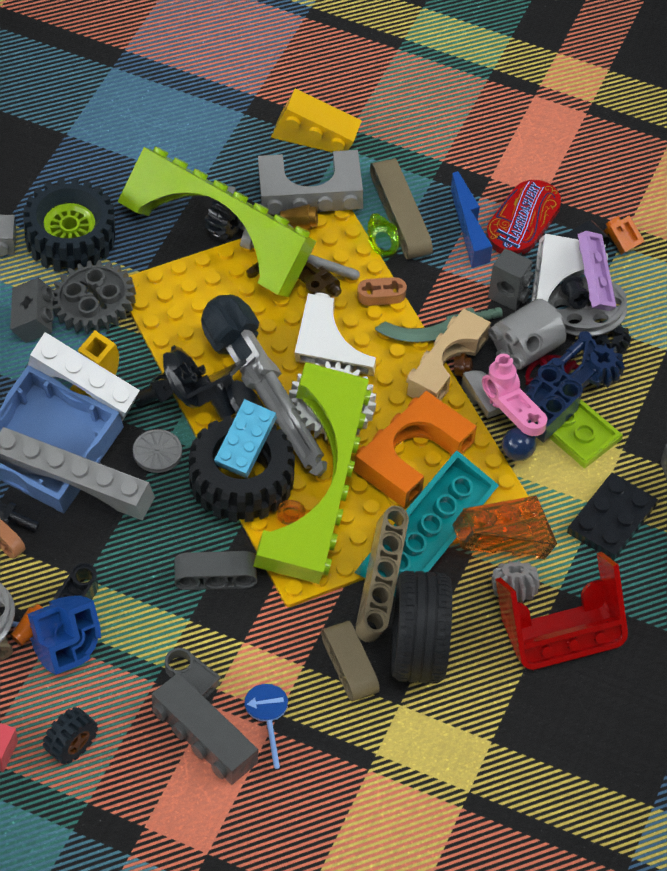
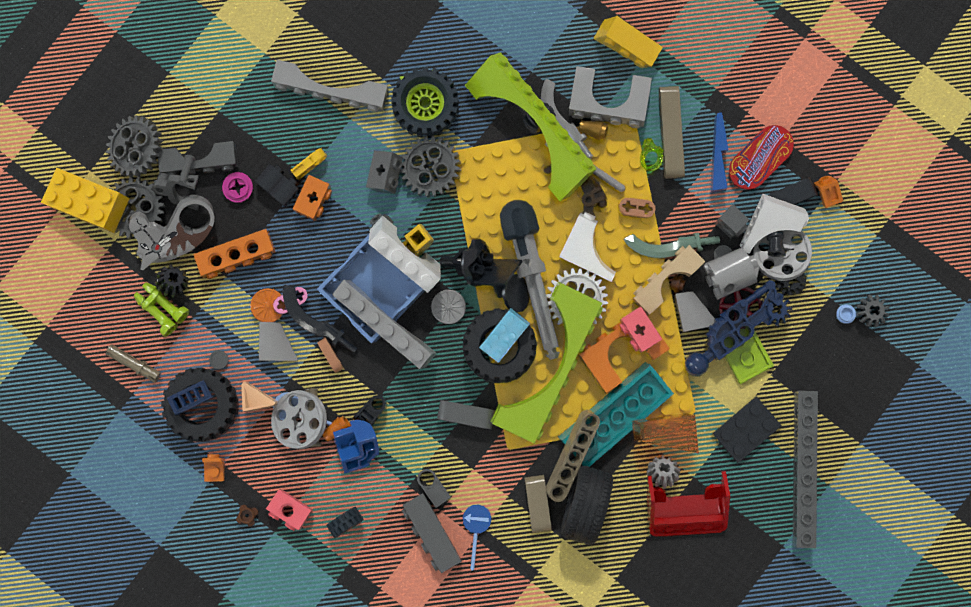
camera: 20 degrees right, 30 degrees up
clear orange tile [277,500,306,525] -> none
bright pink piece [482,354,547,436] -> none
lavender plate [578,231,617,311] -> none
none -> coral brick [619,307,662,353]

